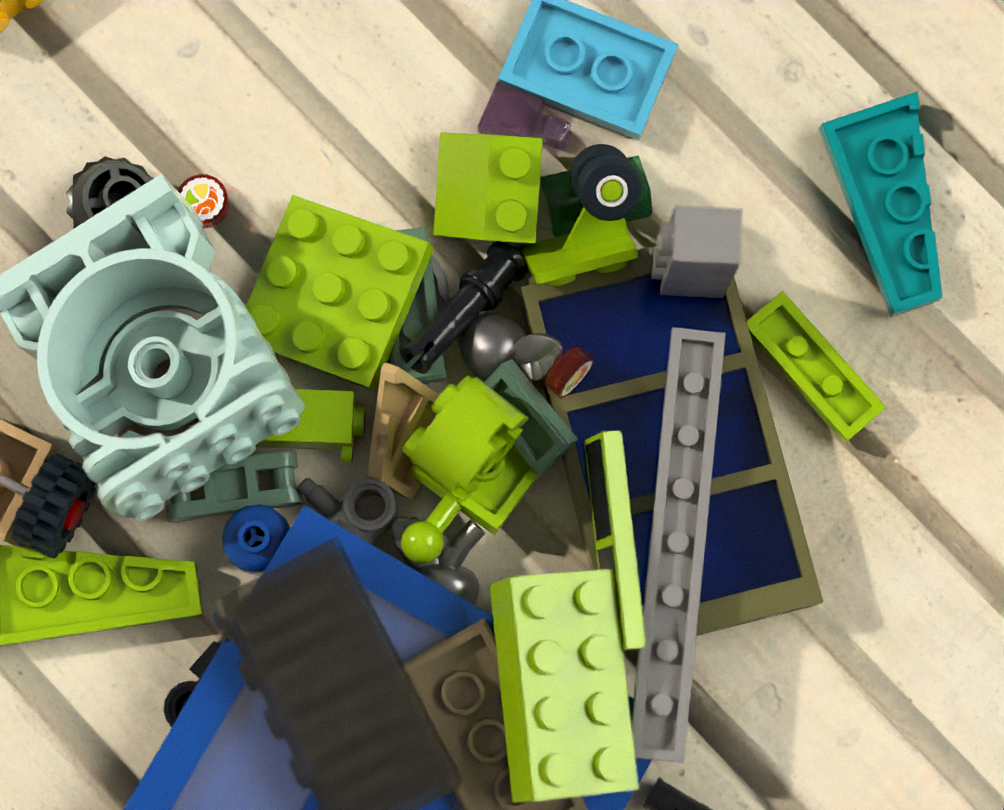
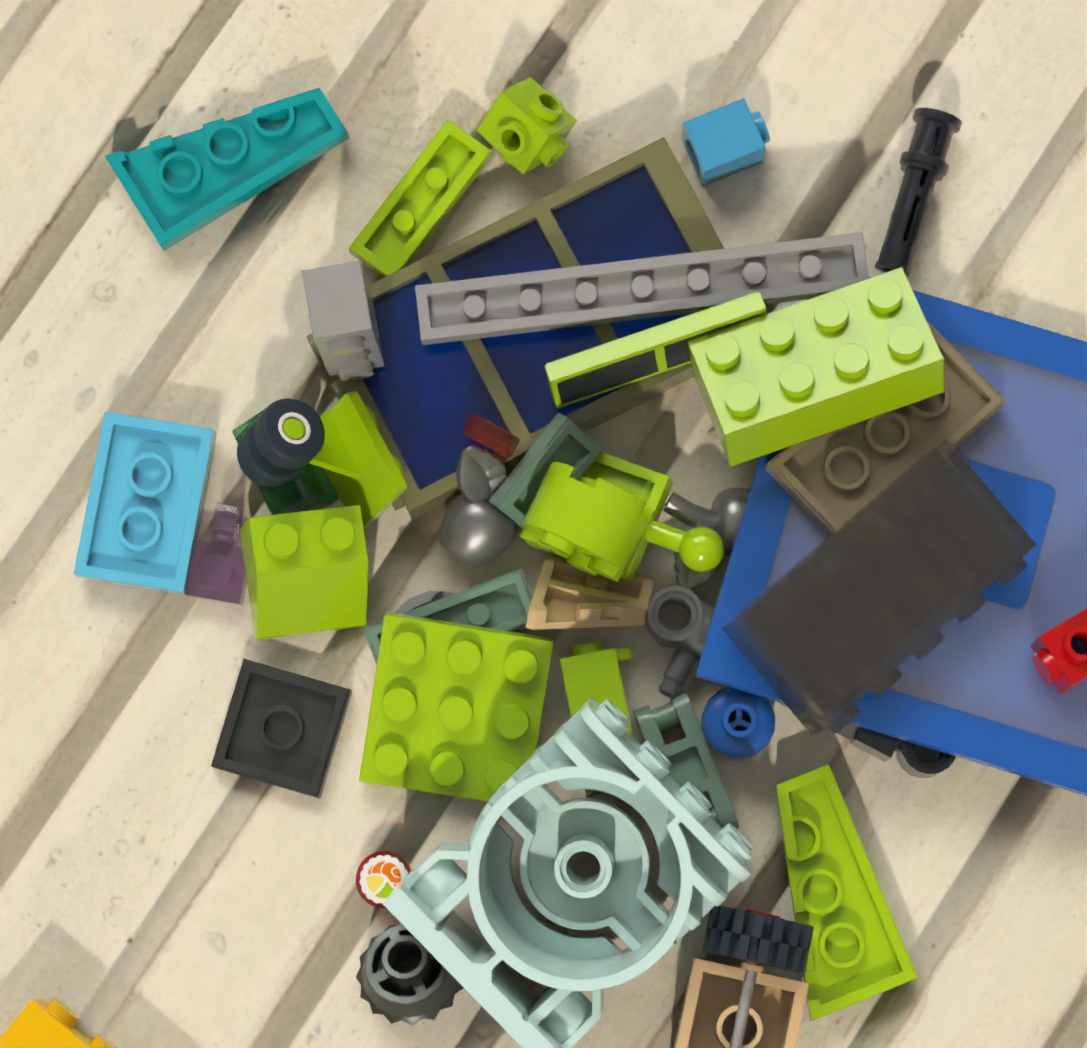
camera: 95 degrees left, 0 degrees up
black pin [401,241,528,374] -> none
none -> pearl dark grey tile [211,659,353,799]
none -> lime brick [476,77,577,174]
none -> dark azure brick [681,98,770,187]

